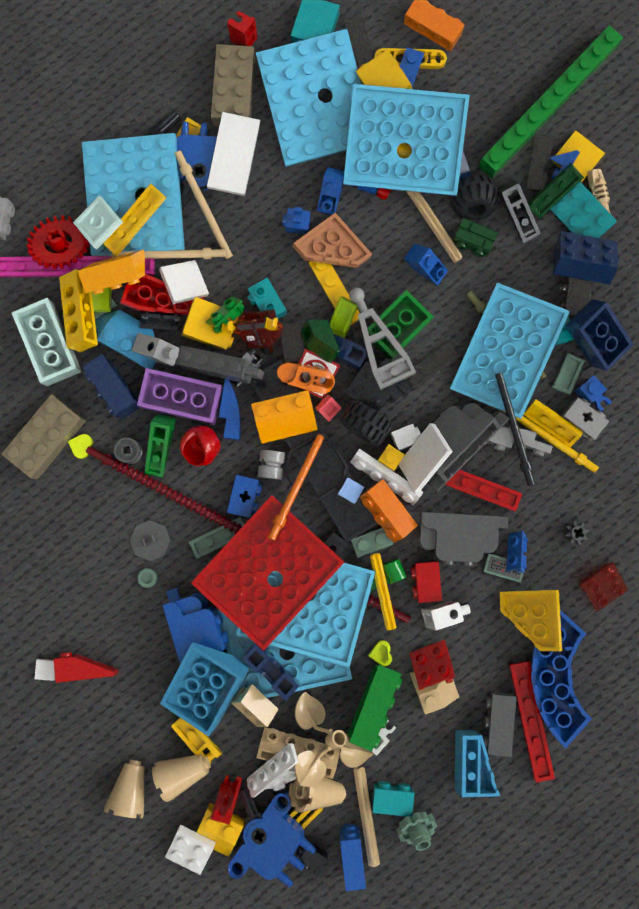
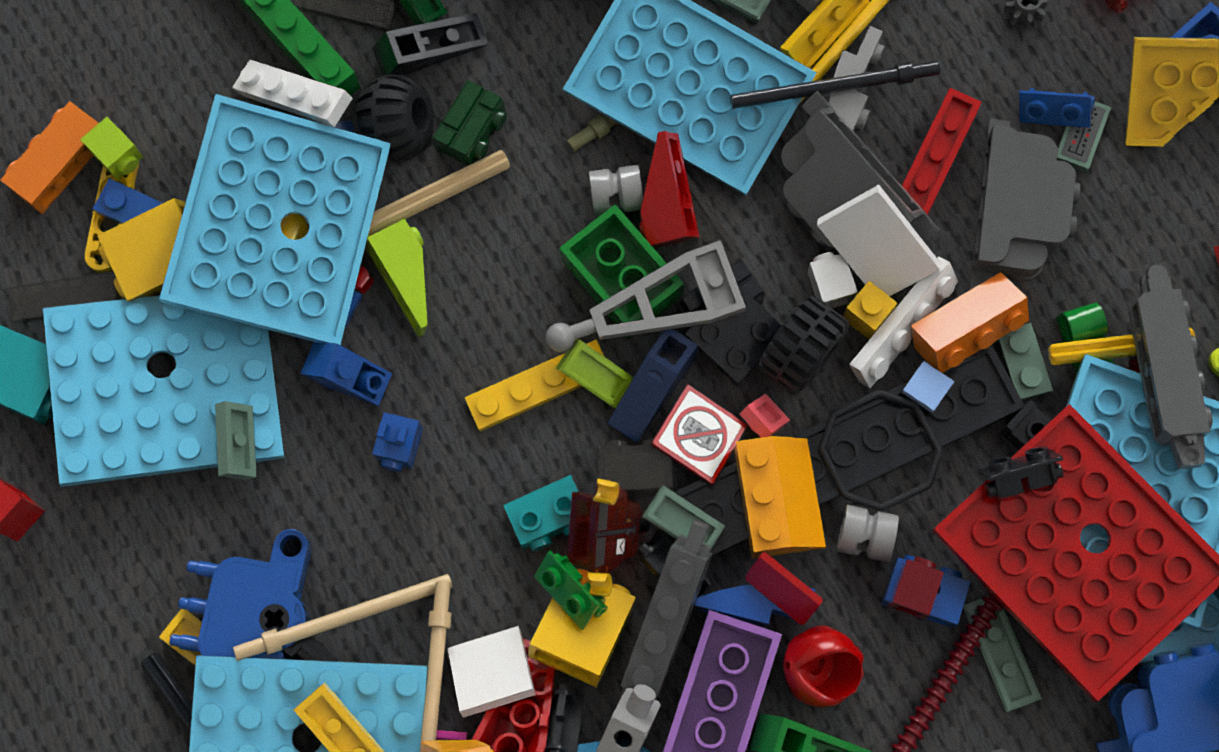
camera: 80 degrees left, 10 degrees down
white tile [207,112,260,196] -> none
dark tan brick [211,44,256,127] -> none
orange bar [268,434,324,541] -> none
orange piece [277,362,335,394] -> none
nougat plate [292,213,372,268] -> none
dark green slope [300,320,340,363] -> none
blue slope [404,244,448,286] -> none
red brick [411,561,442,603] -> none
white torso [421,601,470,630] -> none
none -> lime brick [80,117,143,180]
none -> sand green plate [215,401,256,480]
none -> white plate [232,60,352,127]
none -> lime slope [366,218,428,337]
none -> light grey wheel [589,165,643,216]
none -> red slope [640,131,700,247]
none -> sand green tile [642,485,725,547]
none -> red slope [745,552,823,625]
none -> dark red brick [888,557,944,620]
none -> black hinge [978,446,1063,500]
none -> dark grey hinge [1128,264,1213,469]

